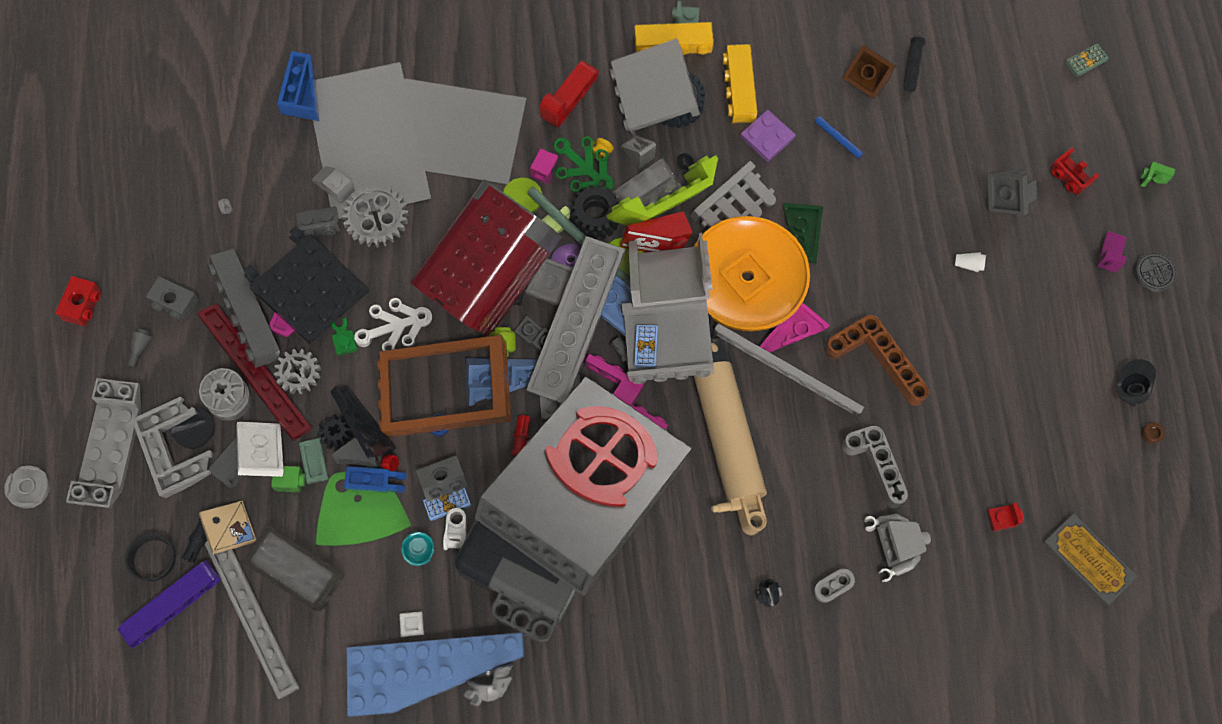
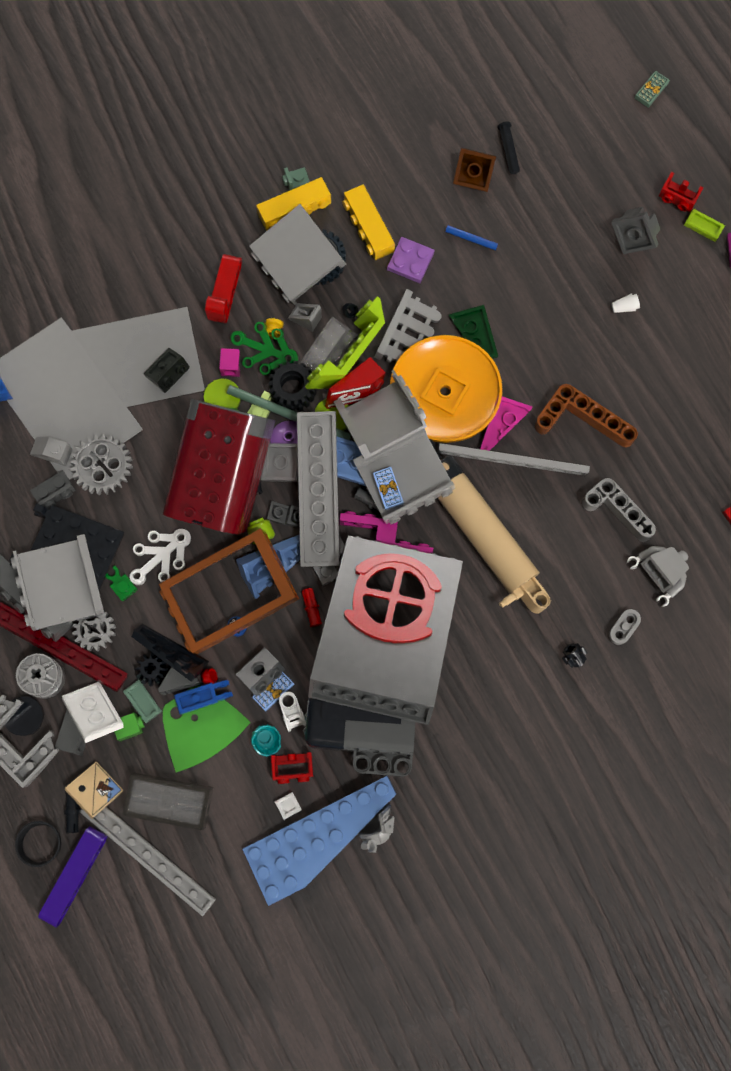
camera: 20 degrees left, 5 degrees up
none -> light grey panel [11,534,104,631]
none -> pearl dark grey bracket [144,348,190,393]
none -> red window [271,752,314,784]
none -> lime tile [684,209,725,242]

